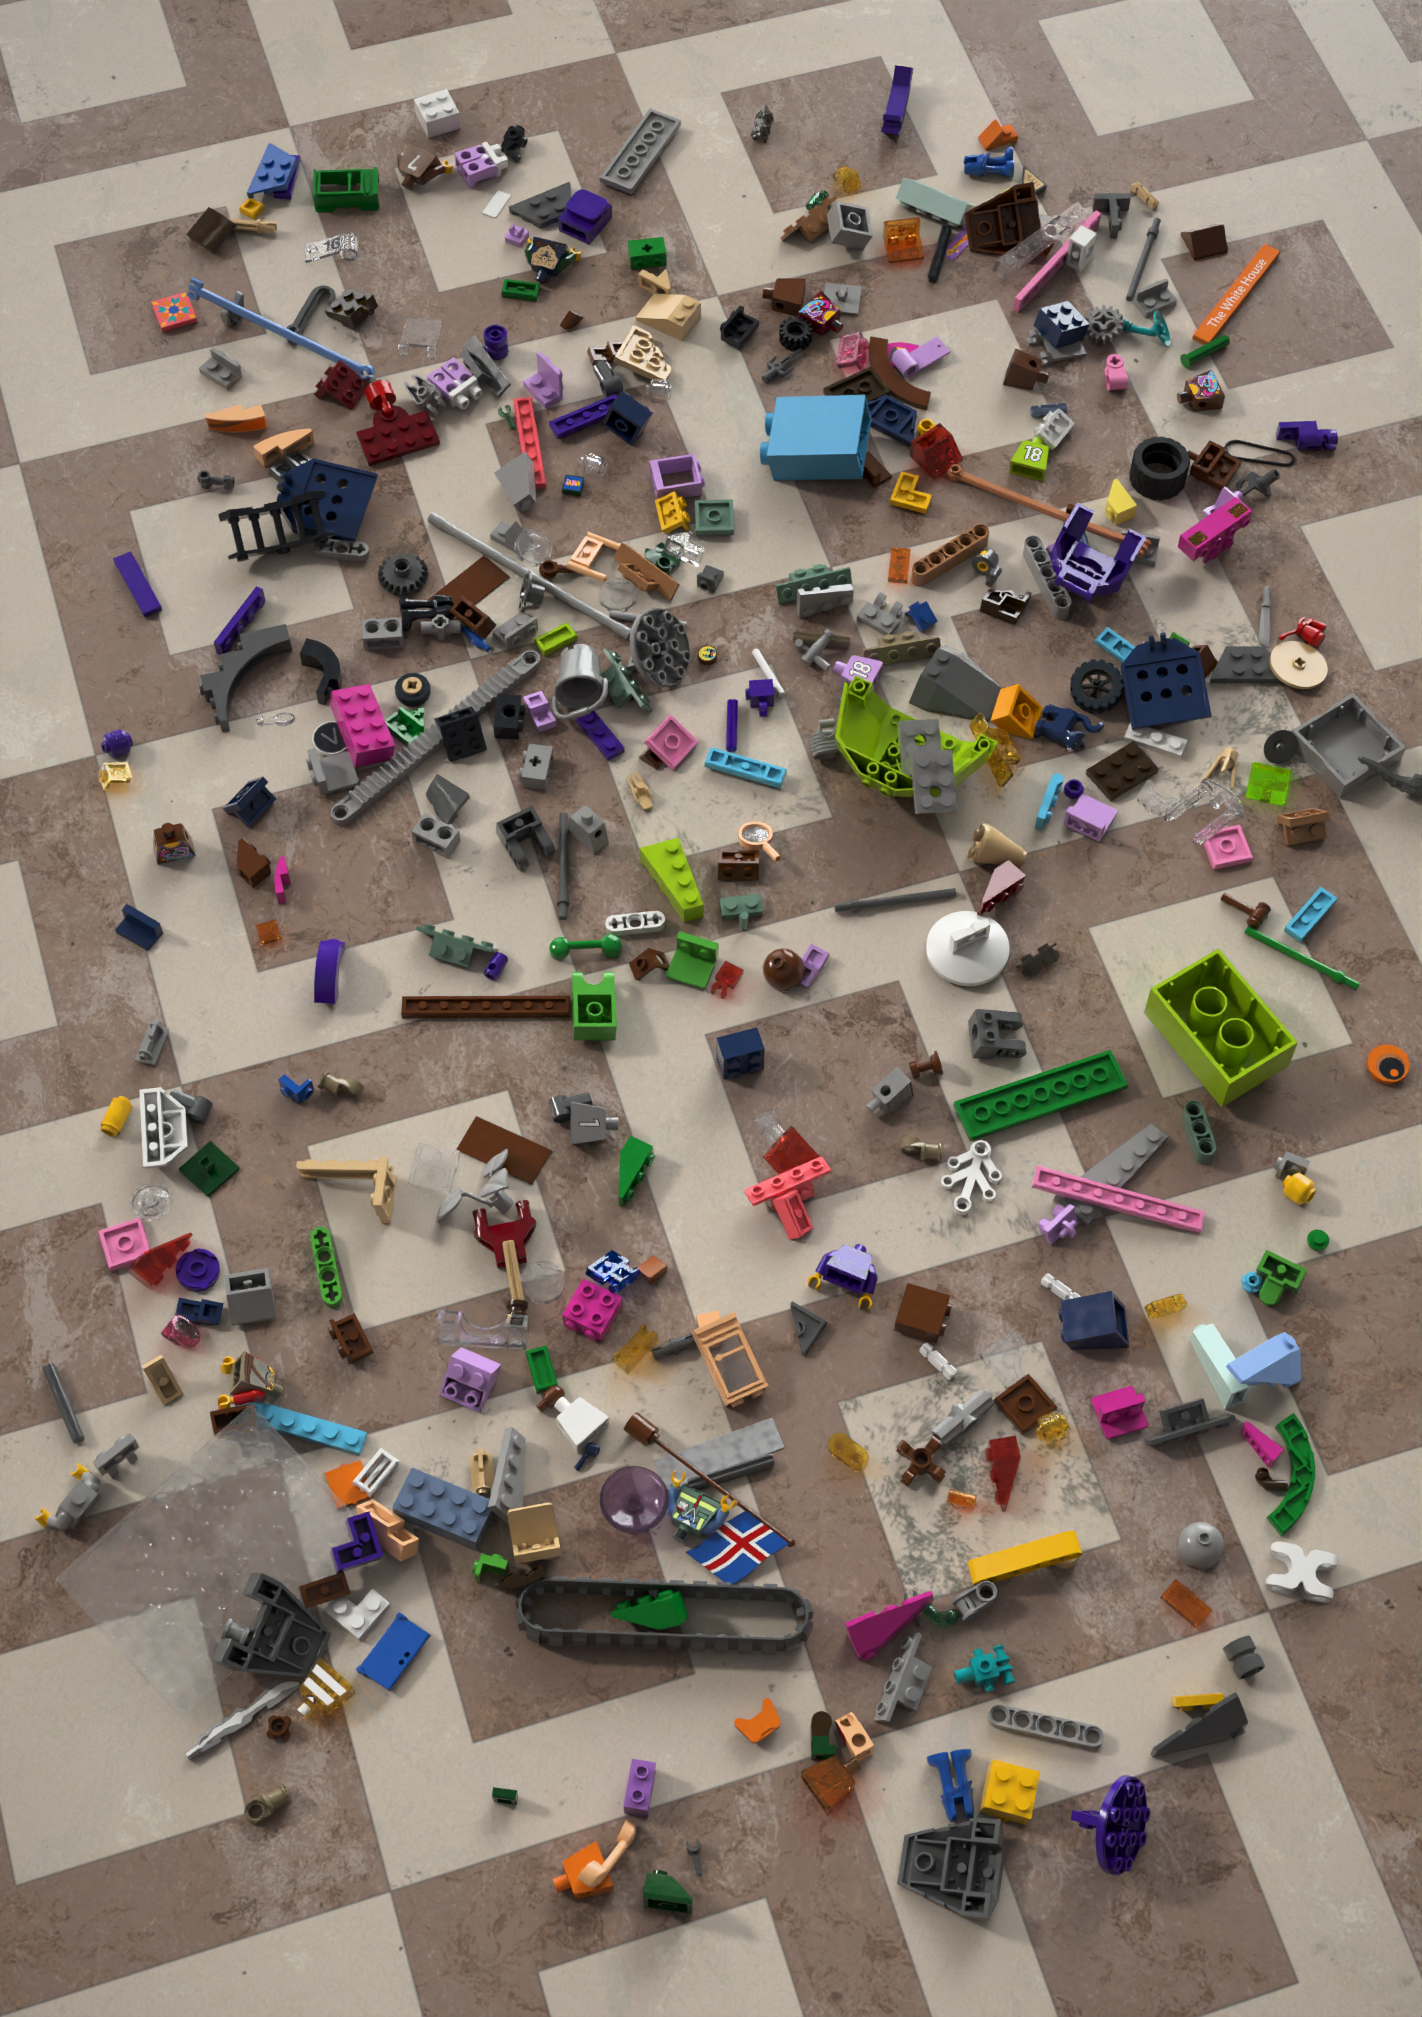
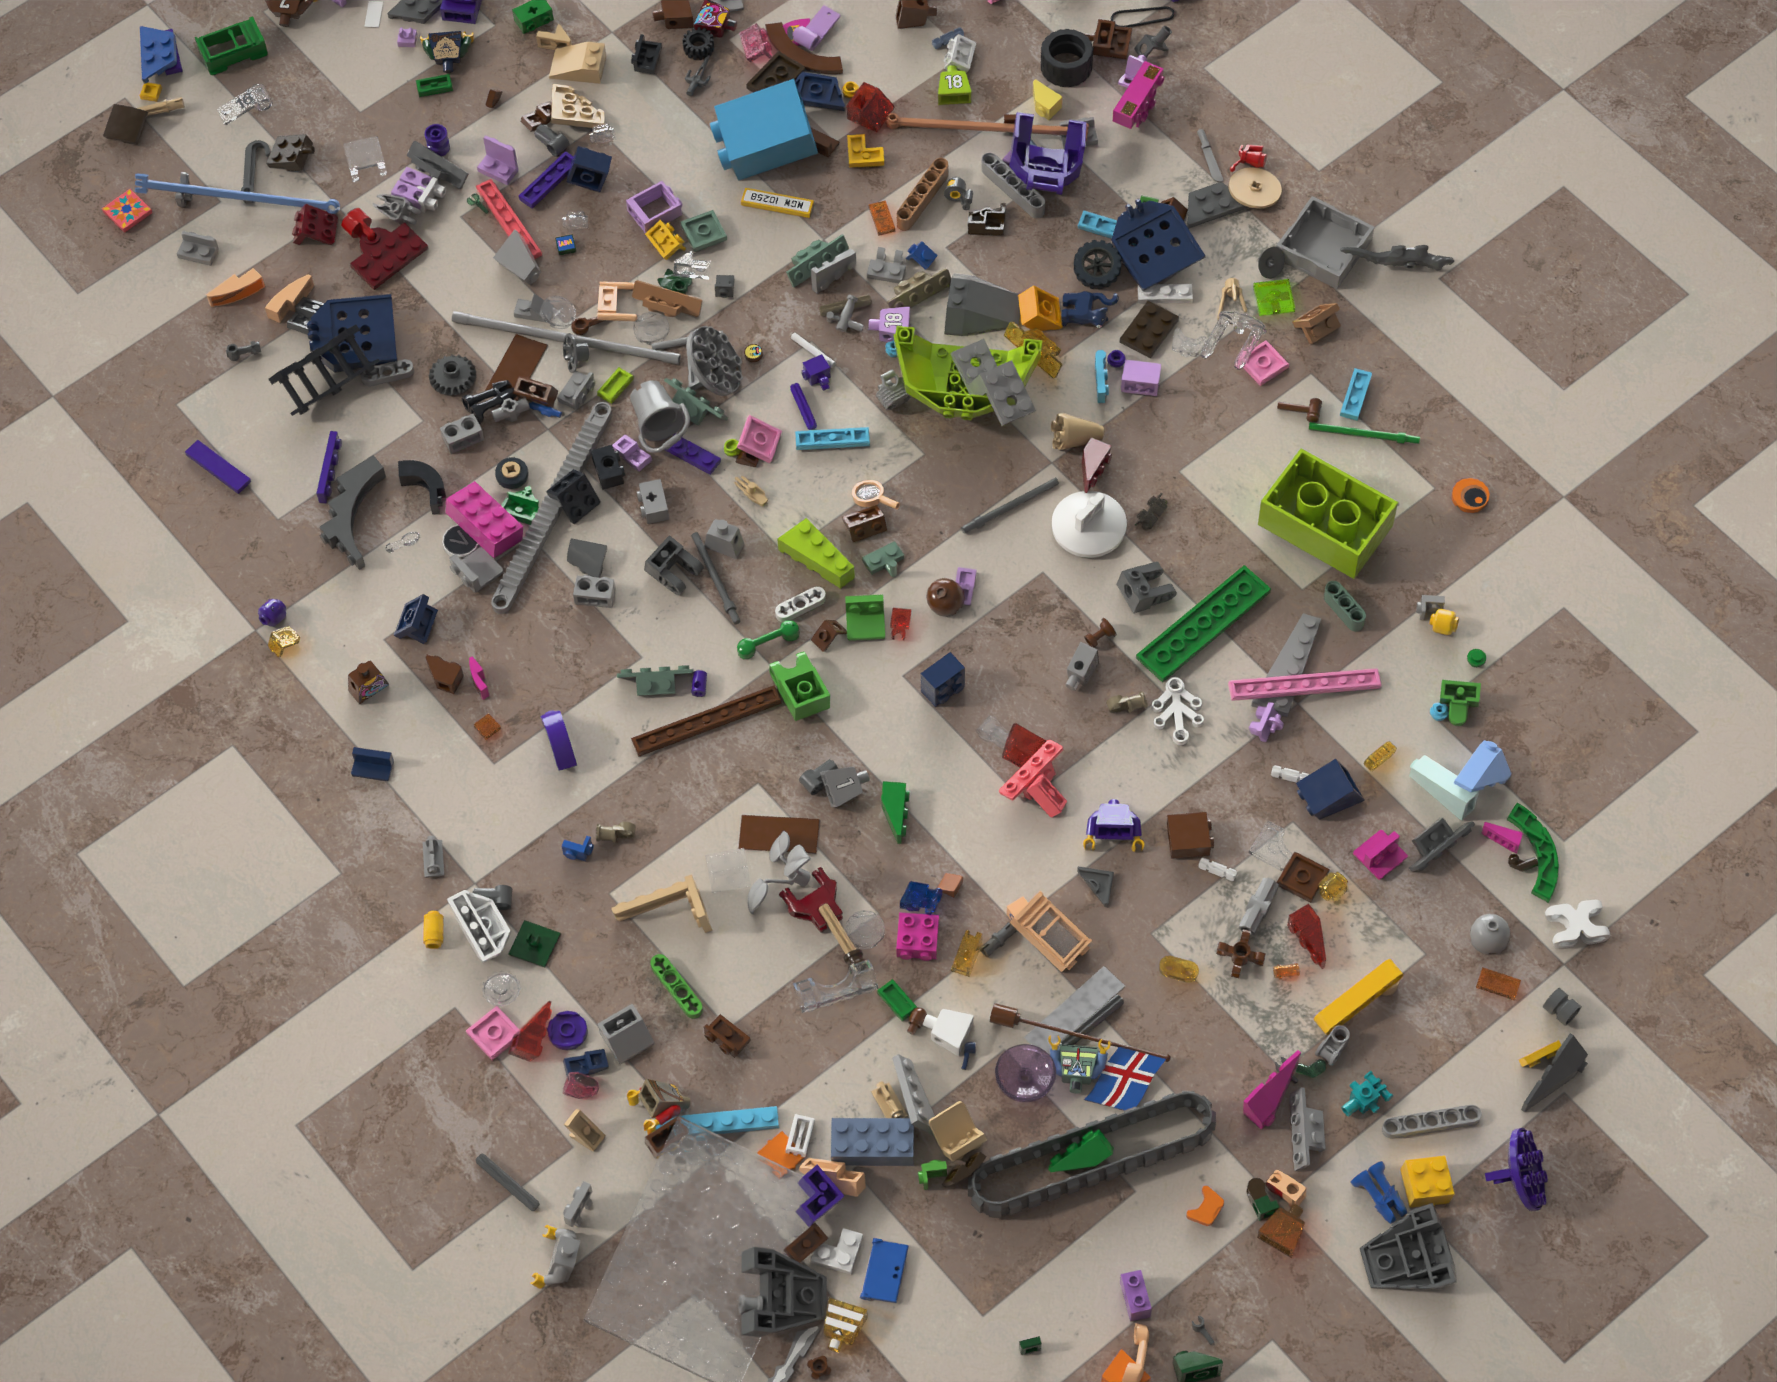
camera: 20 degrees left, 0 degrees up
lavender slope [440,1347,501,1413] -> none
none -> lime plate [724,439,742,457]
none -> tile [741,188,814,218]

